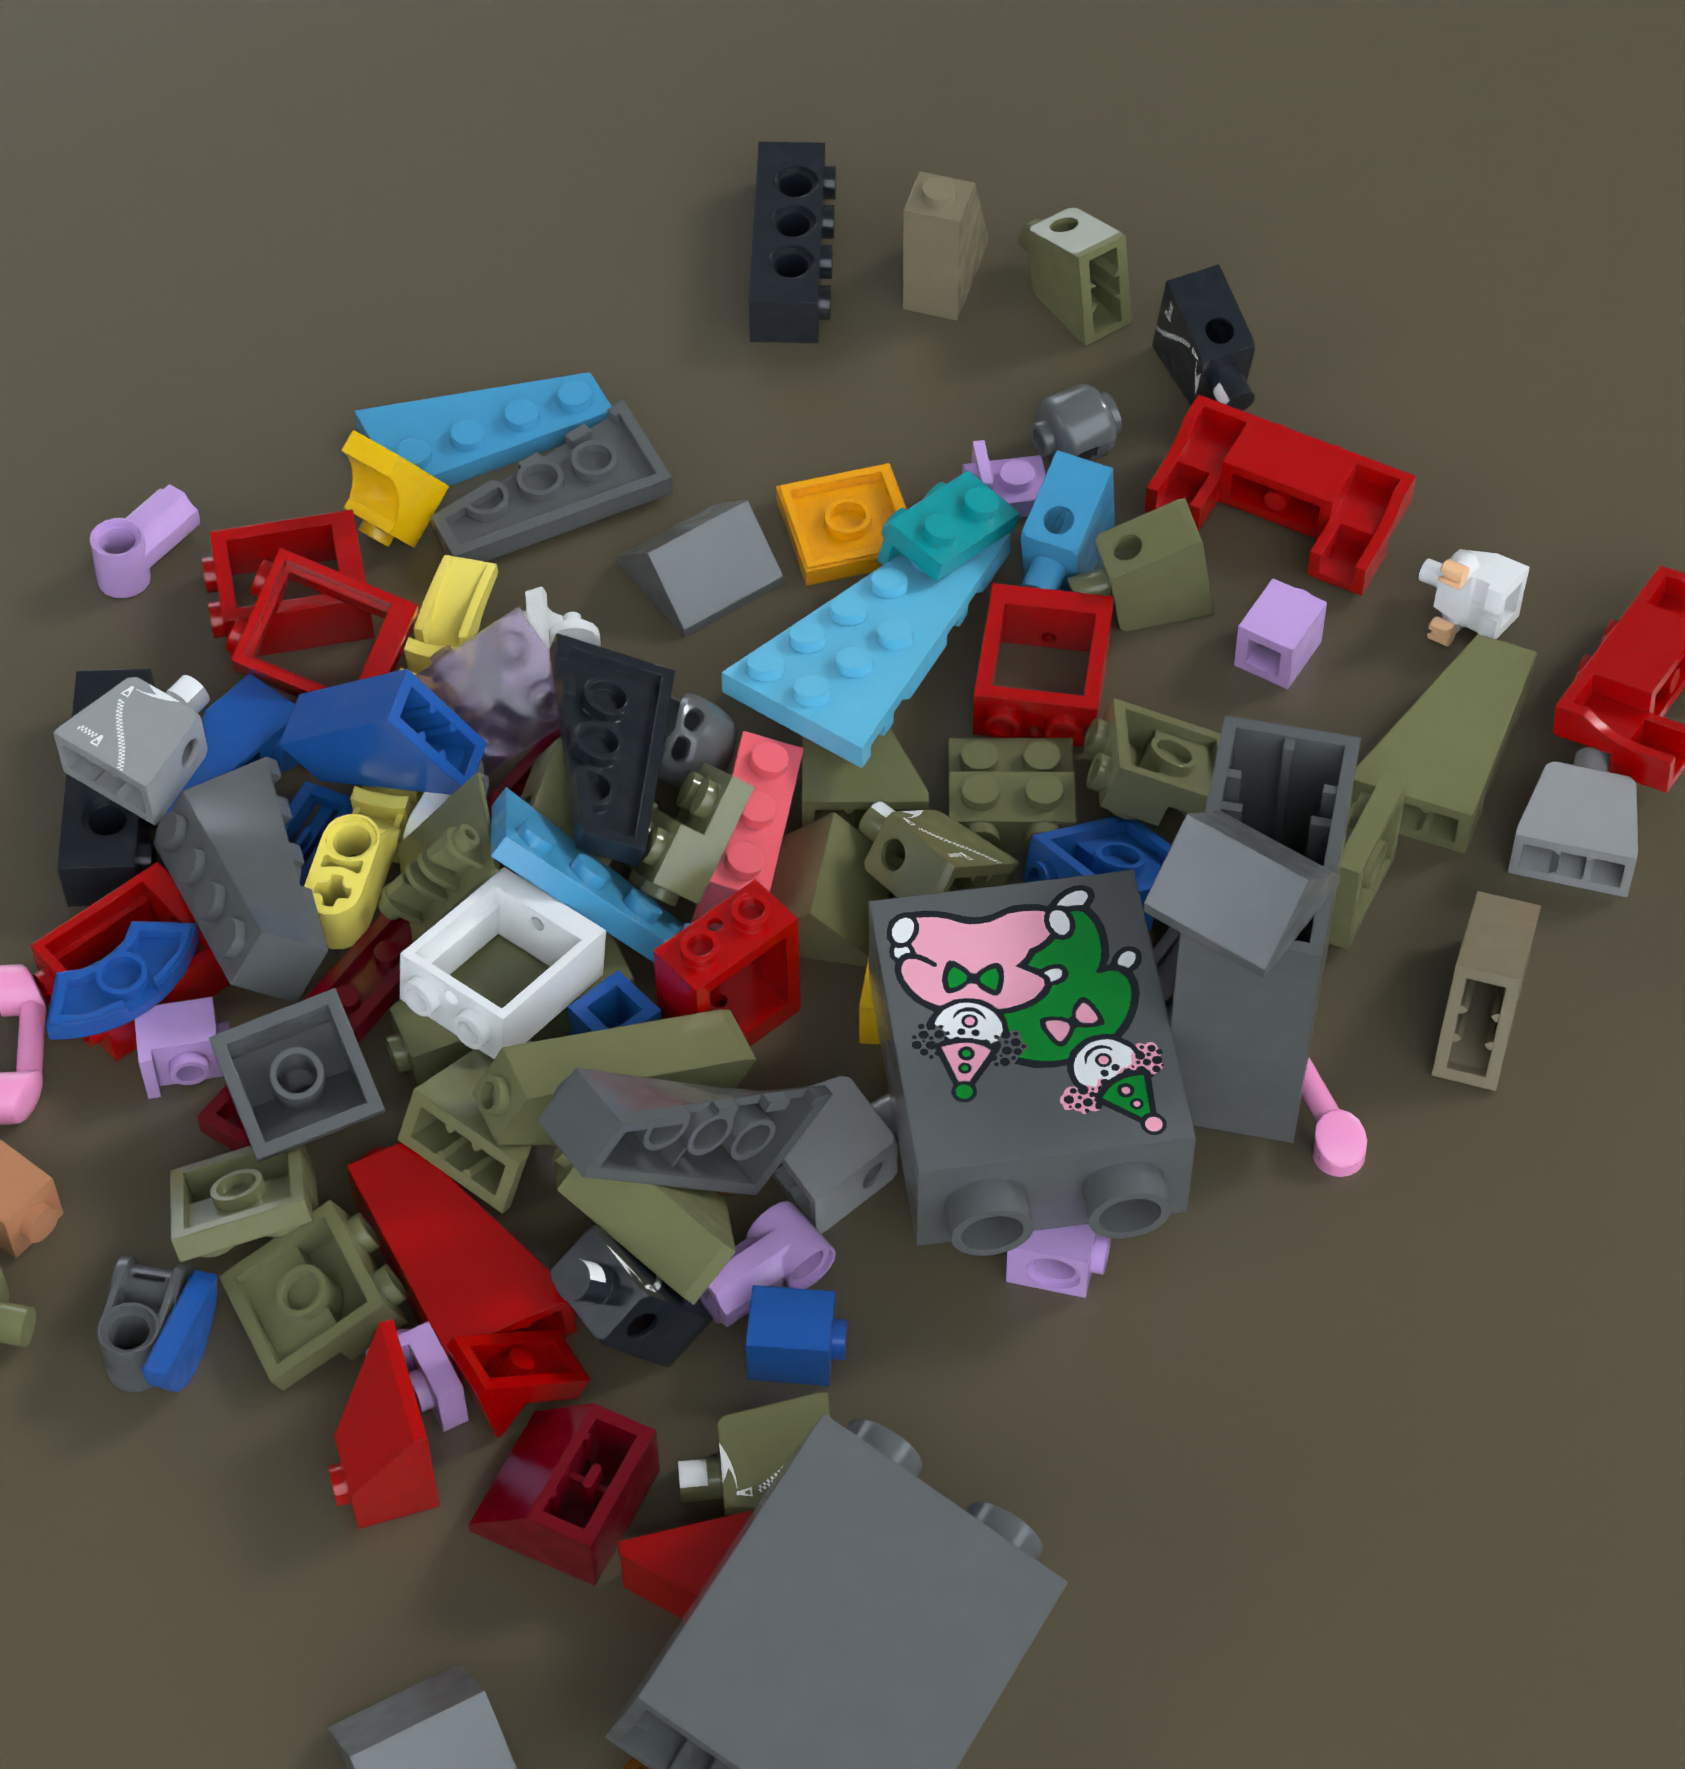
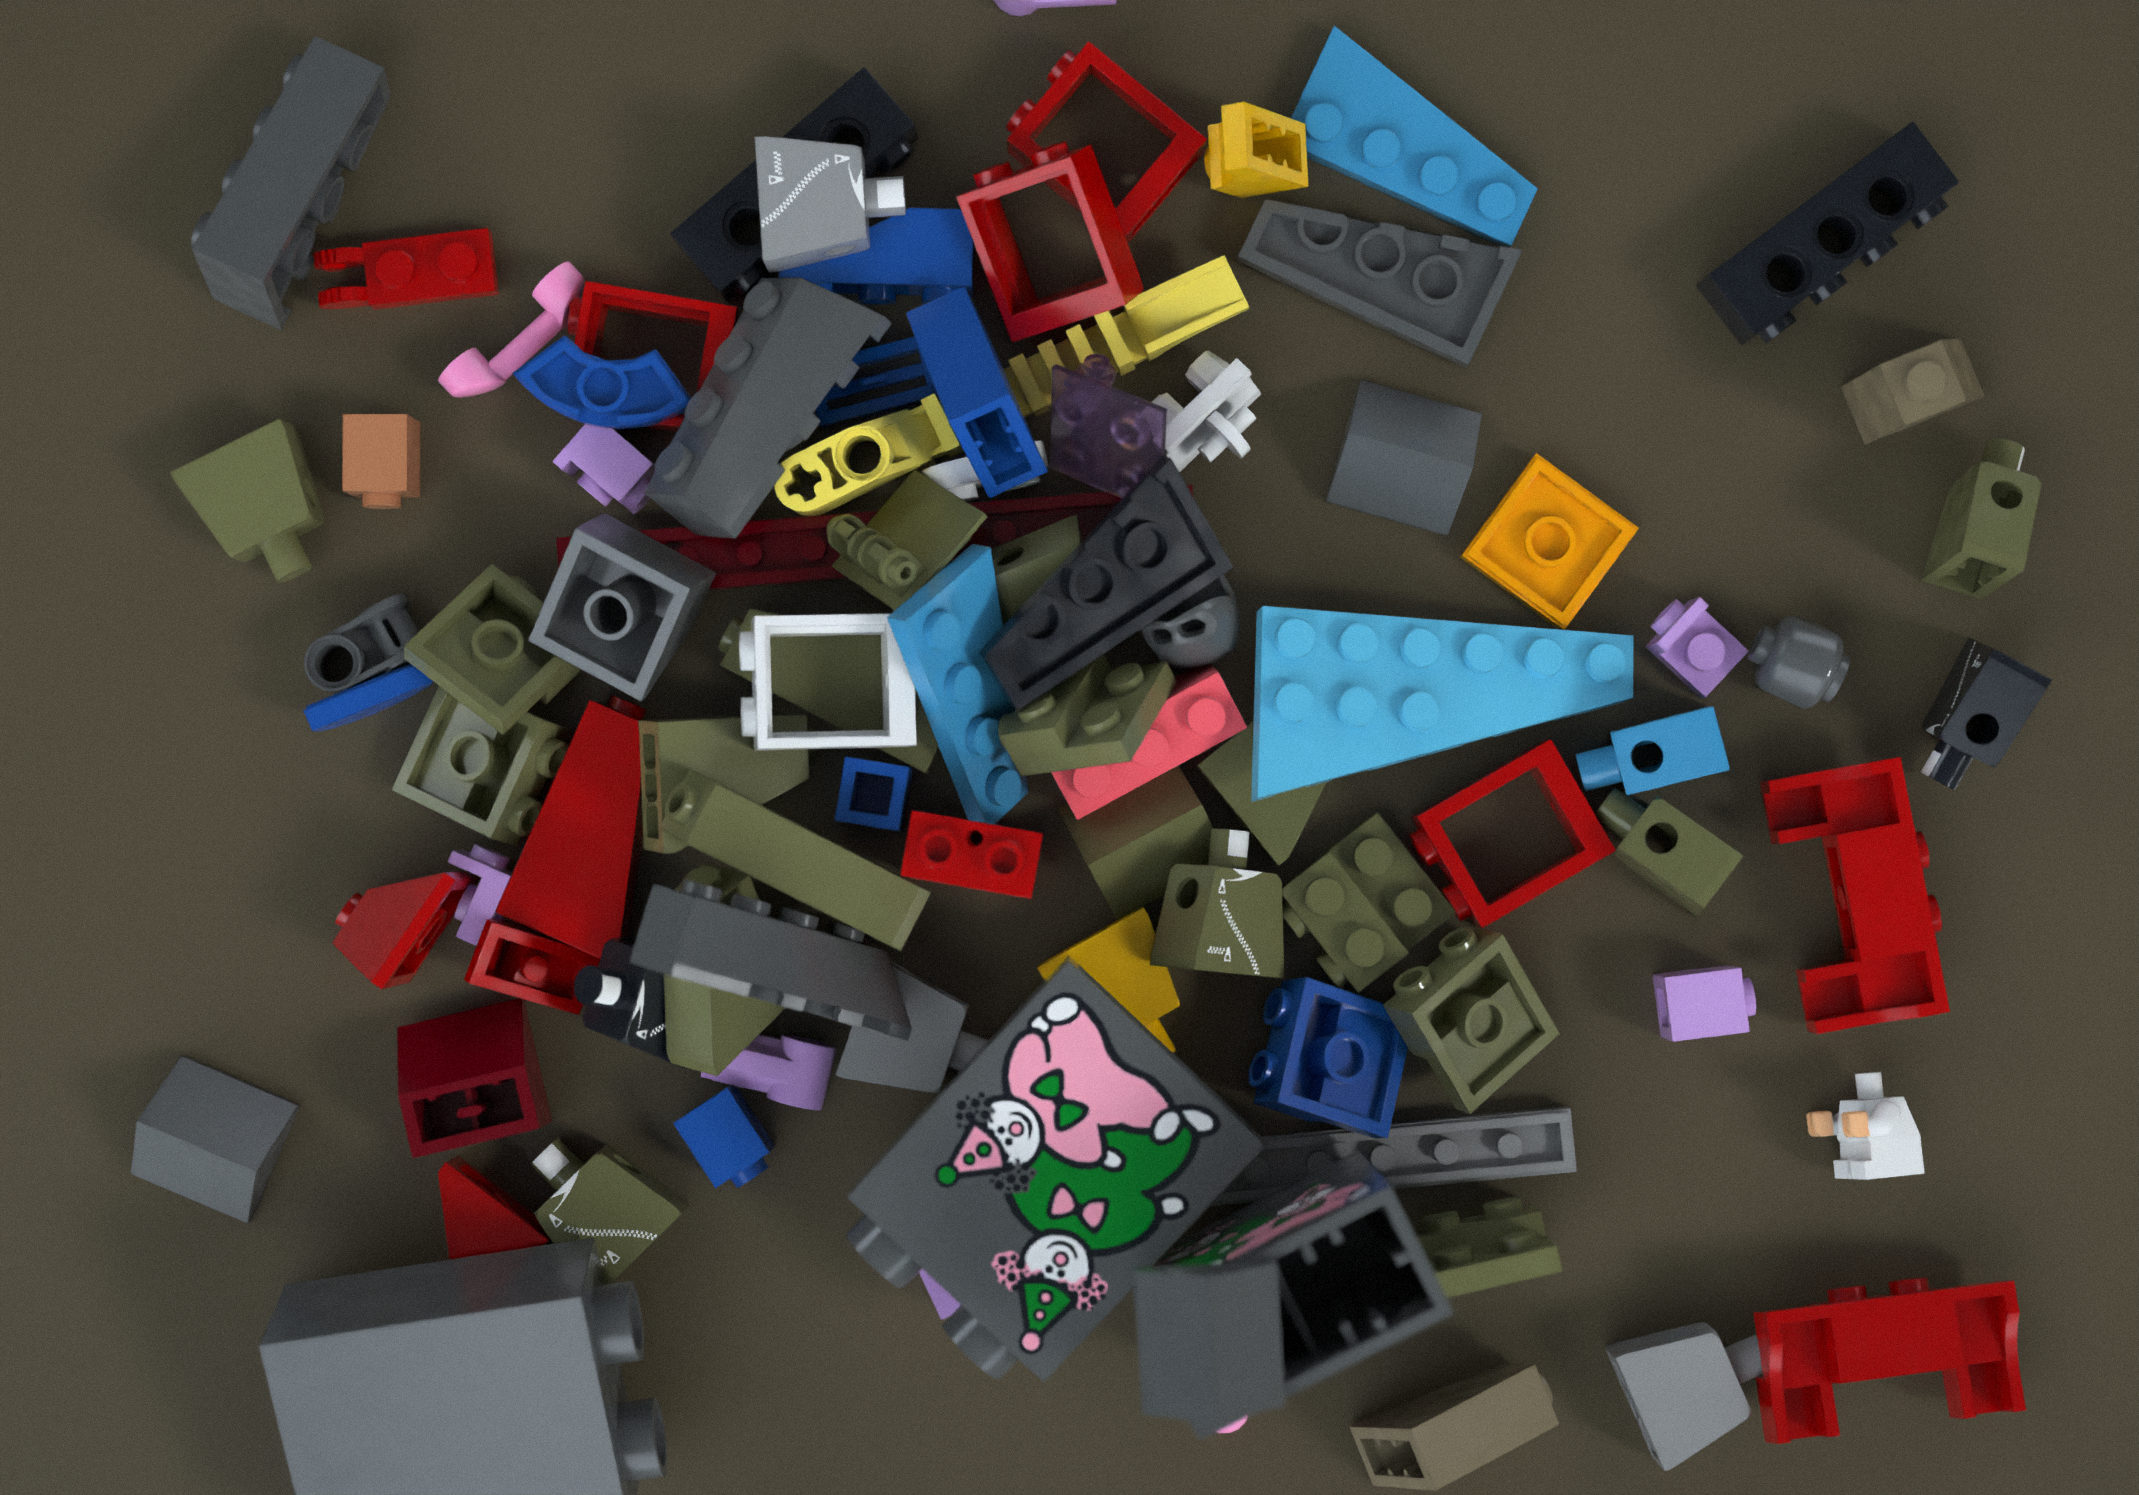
camera: 50 degrees right, 35 degrees up
teal bracket [877,470,1020,582] -> none
olive slope [1350,634,1537,854] -> none

